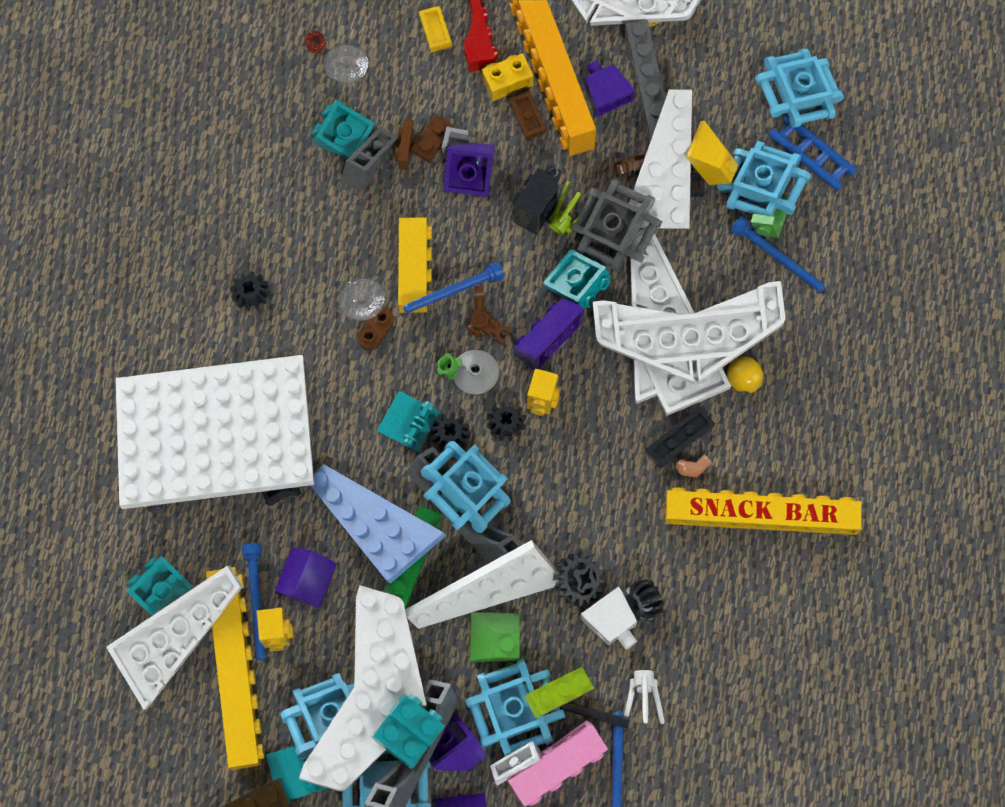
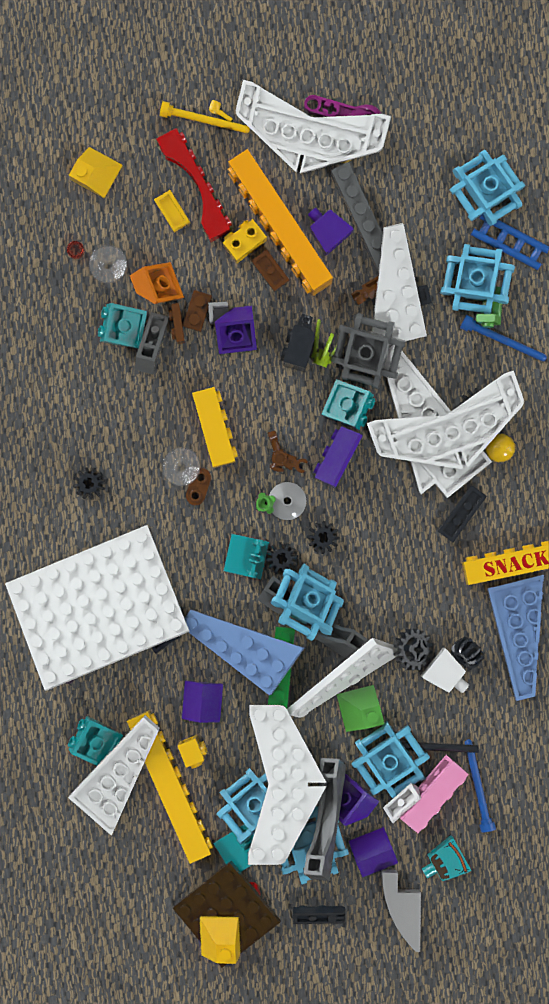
camera: 15 degrees left, 15 degrees up
blue piece [242,543,266,661] -> none
teal plate [371,694,445,769] -> none
blue piece [403,262,504,313] -> none
lime plate [524,667,594,719] -> none
yellow brick [527,369,560,416] -> none
white plant [624,670,665,724] -> none
nougat arm [675,455,712,477] -> none
yellow slope [686,121,738,185] -> none
none -> orange slope [129,262,184,304]
none -> medium blue wing [487,575,544,701]

